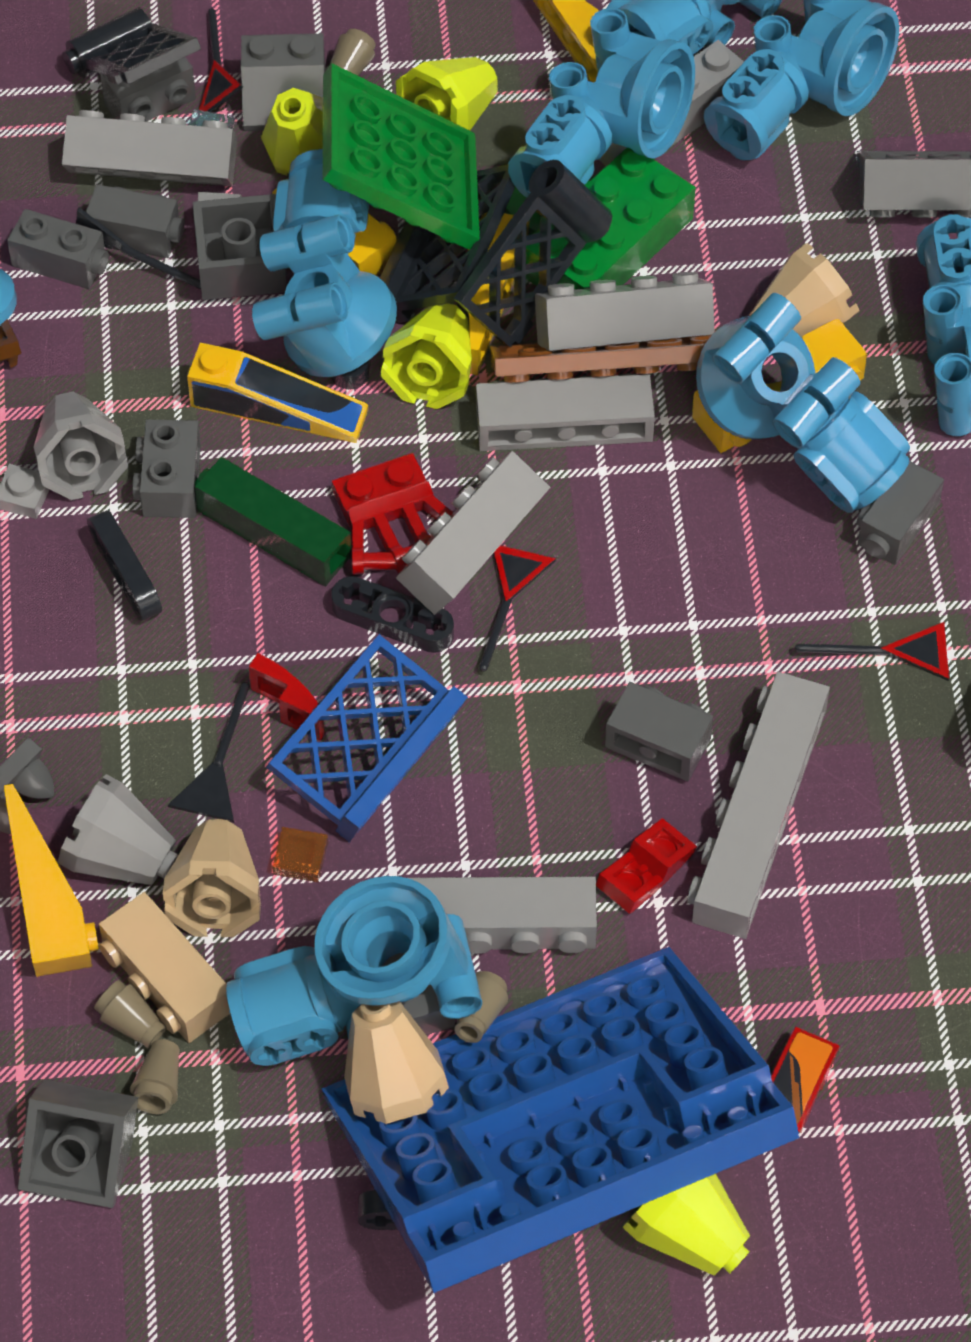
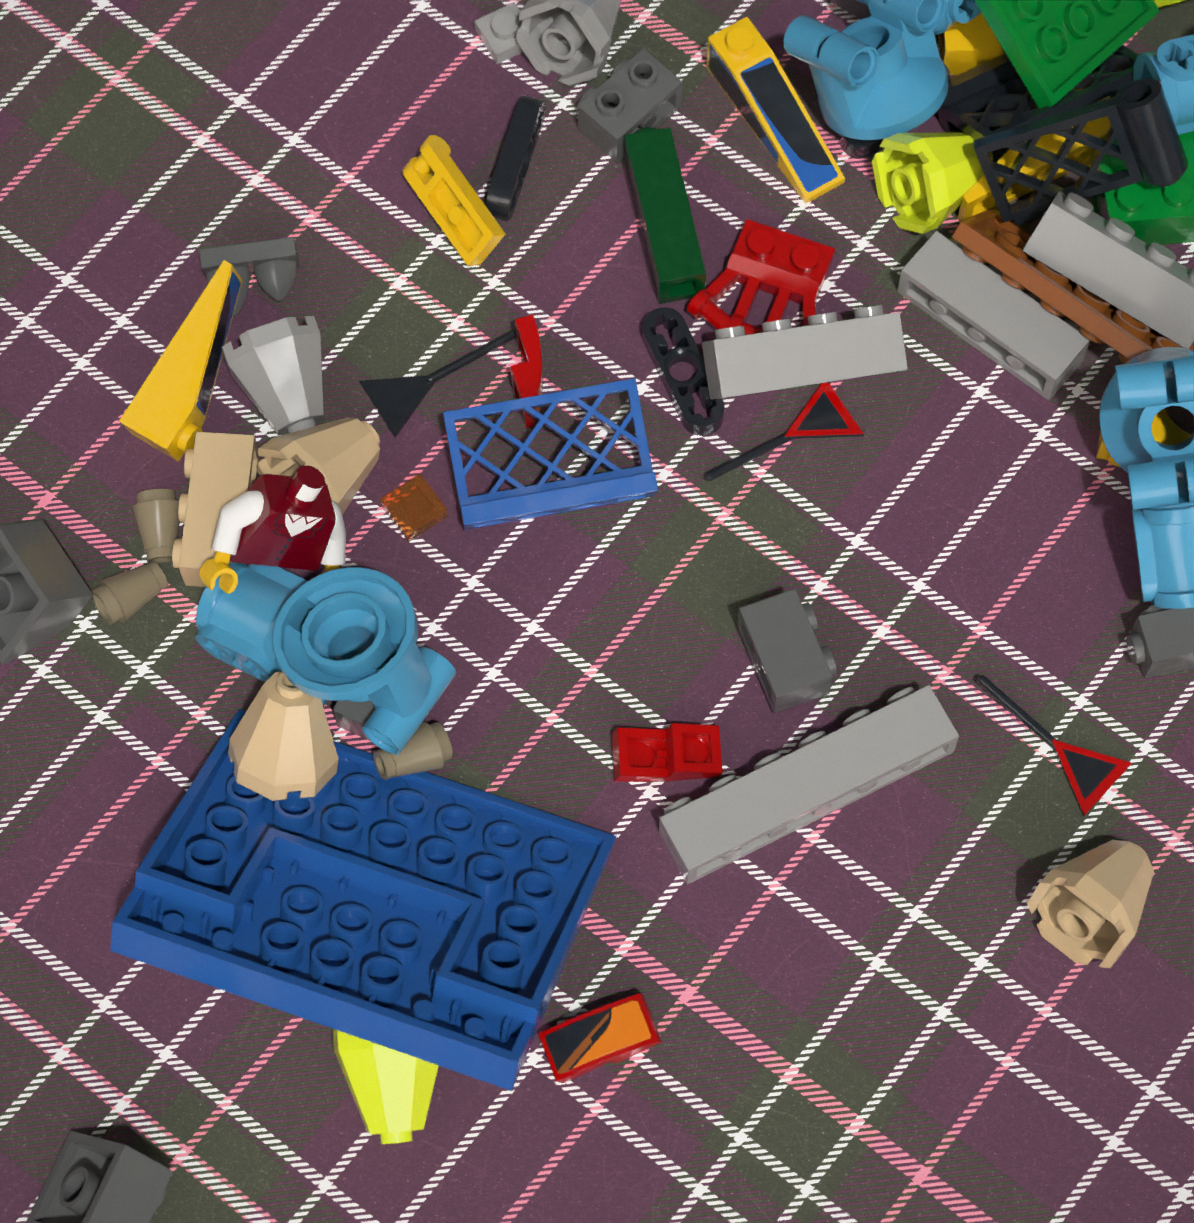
camera: 45 degrees right, 10 degrees up
light grey brick [409,877,597,954] -> none
none -> torso [199,465,346,594]
none -> yellow plate [403,135,506,267]

